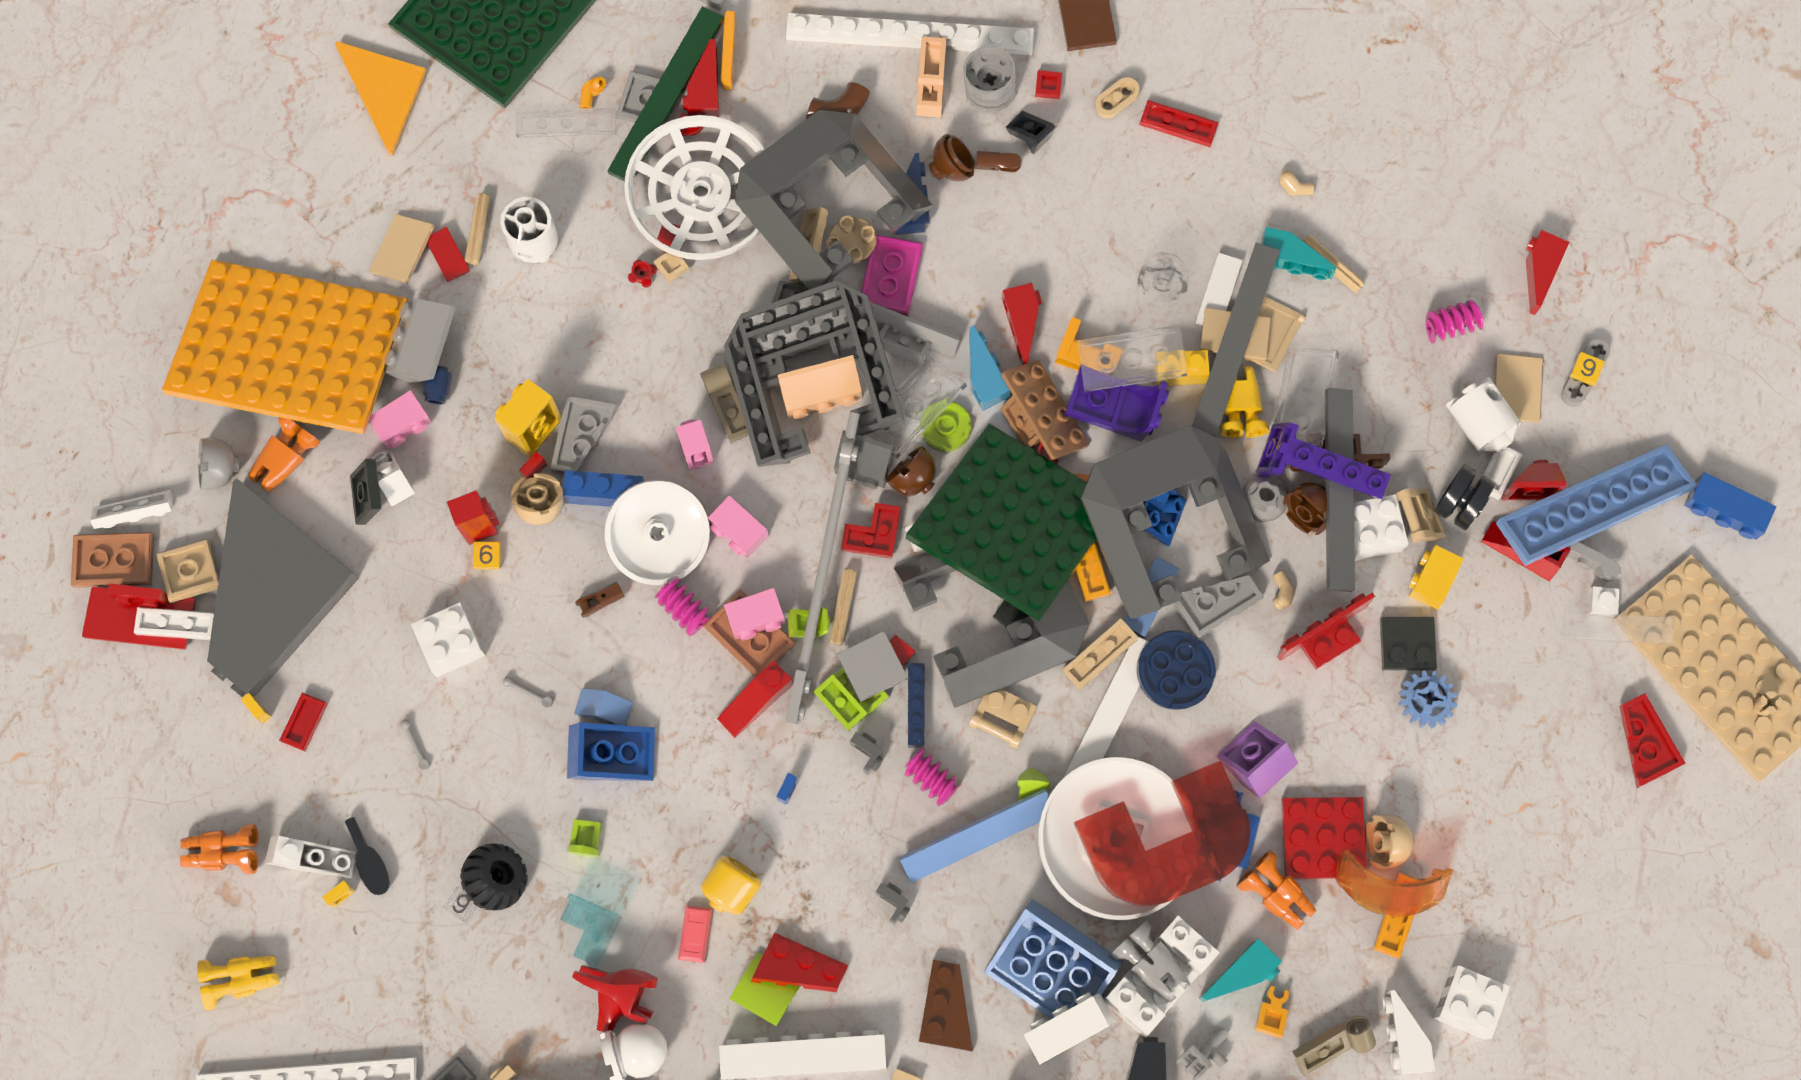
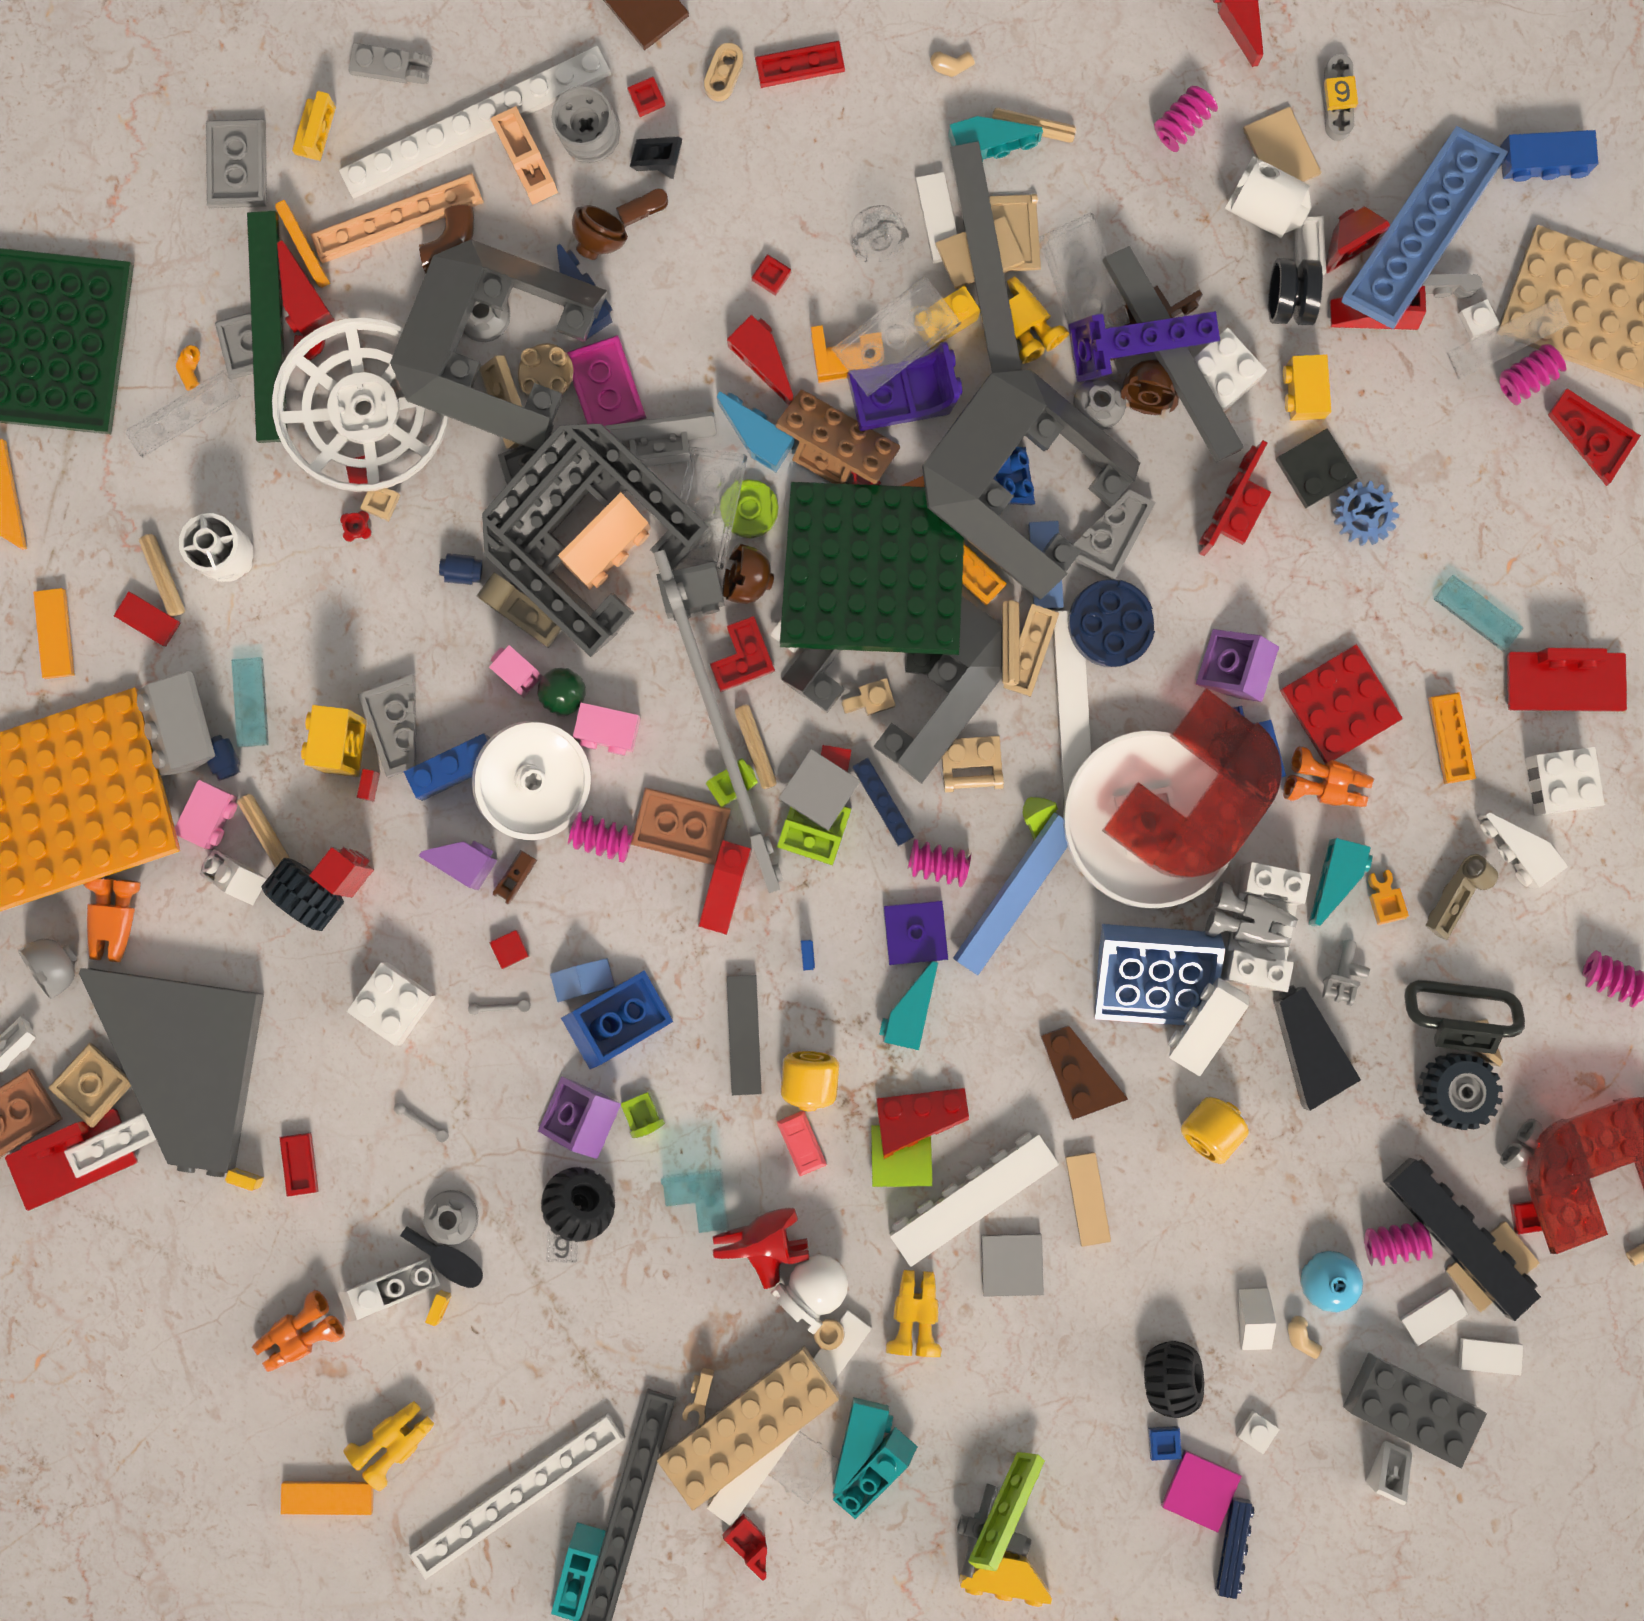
camera: 30 degrees left, 10 degrees up
pearl dark grey plate [350,459,381,525] -> none
tan piece [369,214,435,284] -> none
yellow tile [473,542,501,569] -> none
tan cylinder [511,473,564,525] -> none
bright pink brick [724,588,785,641] -> none
dark grey bracket [850,732,884,775] -> none
dark grey bracket [876,882,910,925] -> none
tan arm [1273,570,1295,610] -> none
clear orange windscreen [1335,849,1453,917] -> none
tan cylinder [1365,815,1415,869] -> none
tan plate [1396,489,1446,543] -> none
none -> light orange tile [33,588,75,679]
none -> clear light blue tile [231,657,269,748]
none -> tan axle [237,794,290,868]
none -> black wheel [261,858,344,931]
none -> light orange tile [281,1481,374,1515]
none -> light nougat tile [310,173,484,264]
none -> medium lavender slope [419,841,497,890]
none -> light grey piece [423,1190,479,1245]
none -> dark blue brick [439,553,483,585]
none -> light grey piece [464,301,510,342]
none -> red tile [489,930,530,969]
none -> dark green hair [537,668,586,717]
none -> medium lavender slope [538,1076,621,1159]
none -> dark grey tile [727,975,762,1096]
none -> red tile [751,254,792,296]
none -> tan plate [842,678,896,716]
none -> teal slope [879,961,938,1050]
none -> dark purple plate [884,901,948,965]
none -> tan axle [1002,600,1020,686]
none -> clear light blue tile [1434,575,1523,652]
none -> dark pink piece [1499,344,1567,405]
none -> red bracket [1507,648,1627,712]

